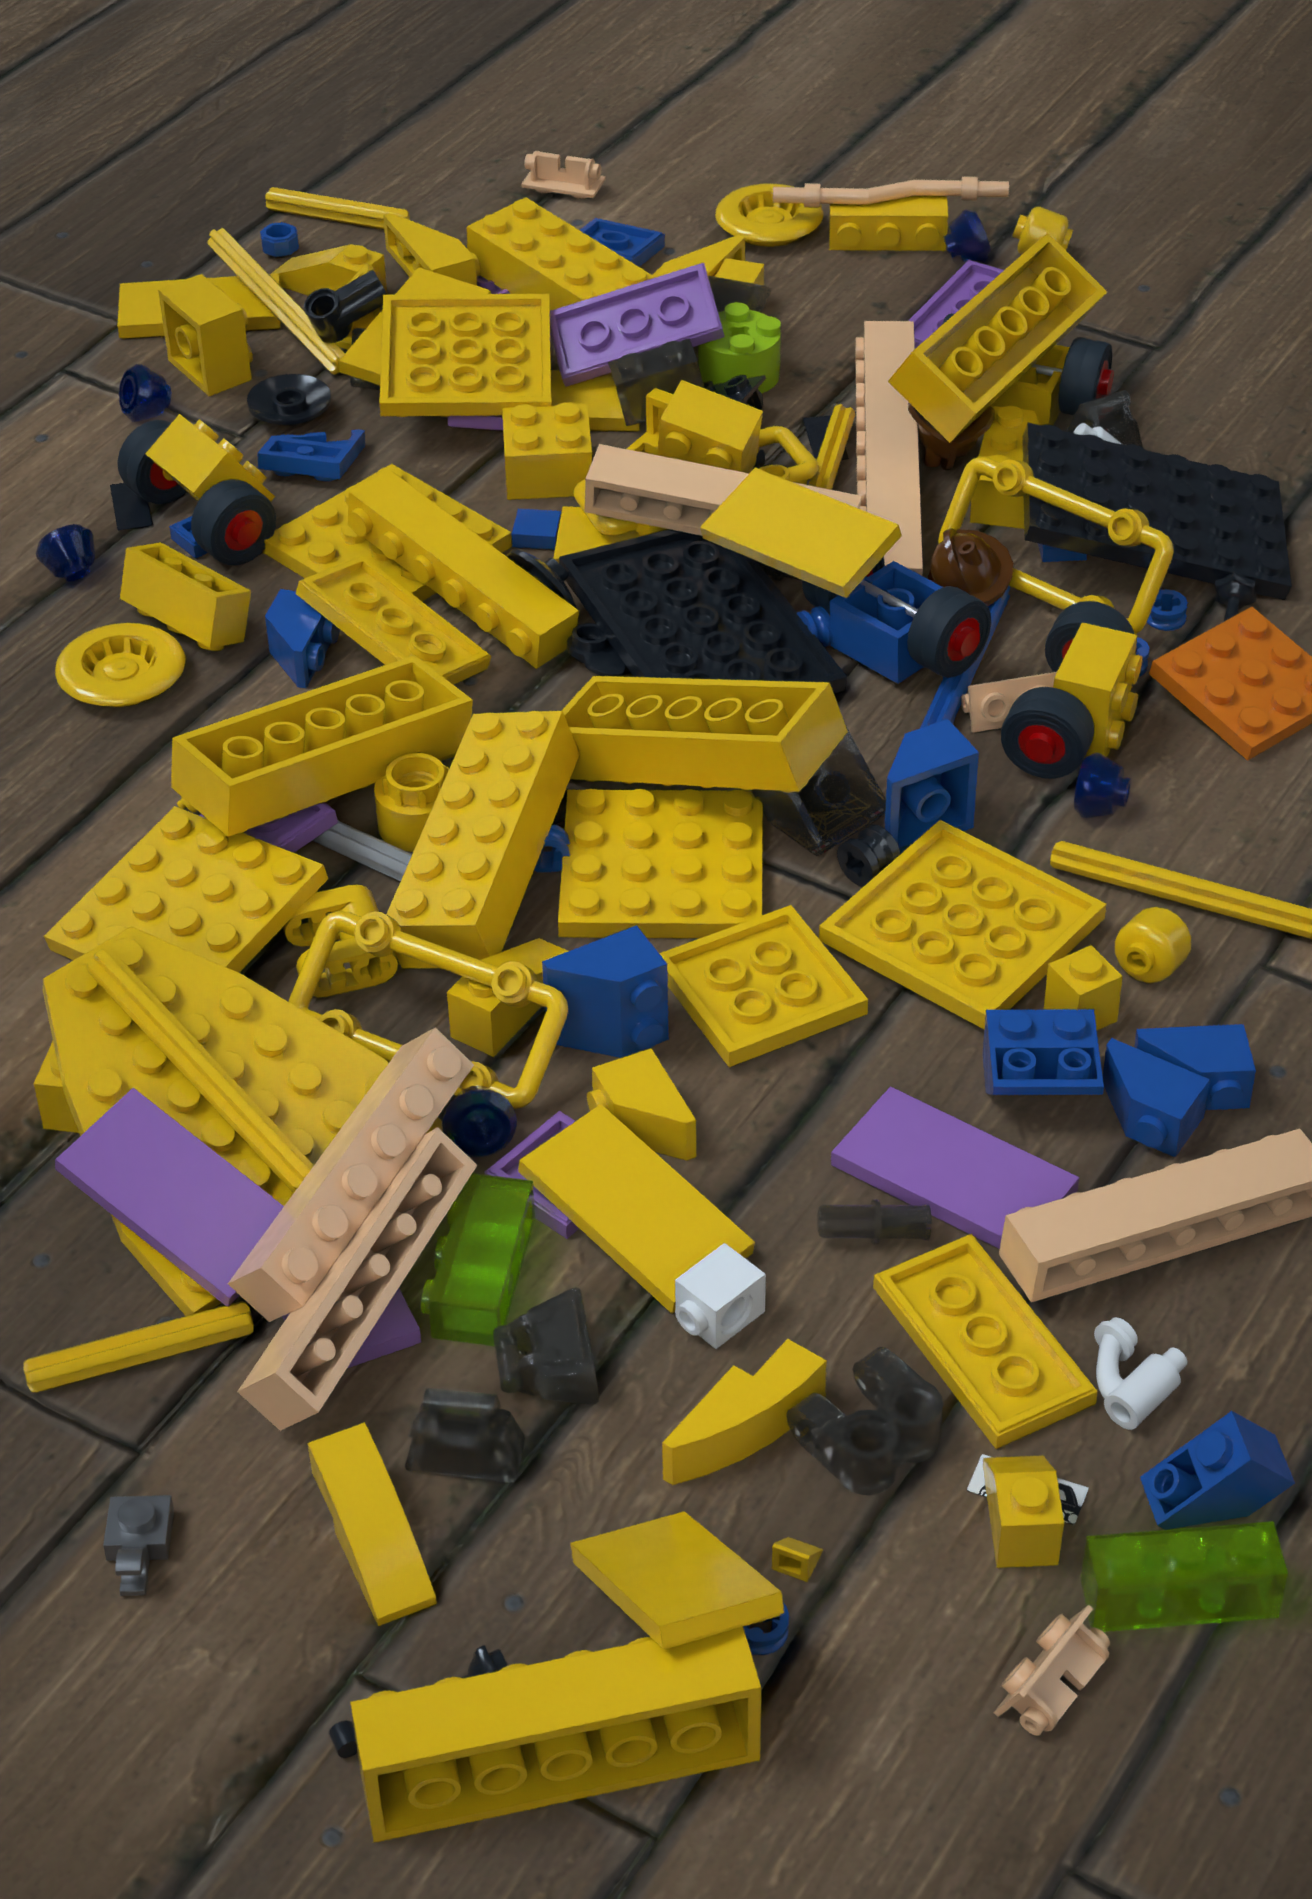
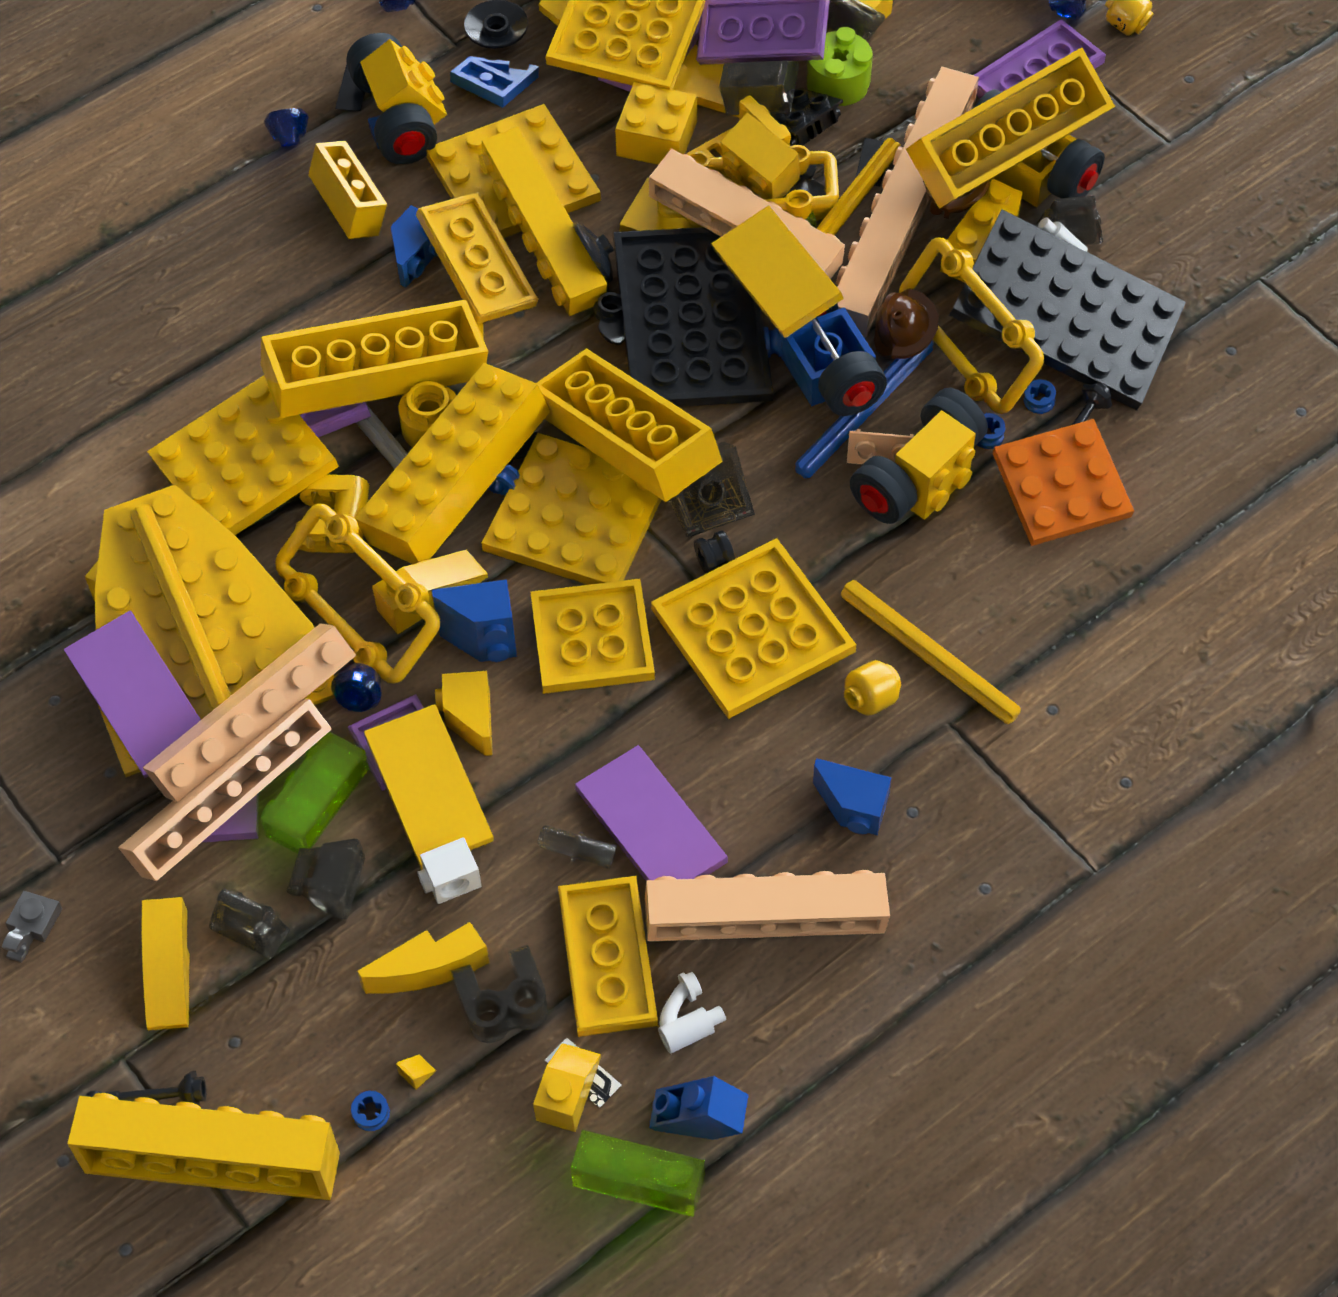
camera: 20 degrees right, 15 degrees up
yellow axle [23,1301,254,1393] -> none
yellow wheel [55,623,185,707] -> none
blue tile [512,509,561,550] -> none
yellow tile [570,1511,784,1649] -> none
blue slope [885,719,979,854] -> none
blue slope [982,1009,1104,1095] -> none
light nougat hinge [994,1605,1110,1736] -> none
yellow brick [1044,945,1123,1030] -> none
clear blue cone [1074,752,1131,819] -> none
blue slope [1103,1038,1210,1157] -> none

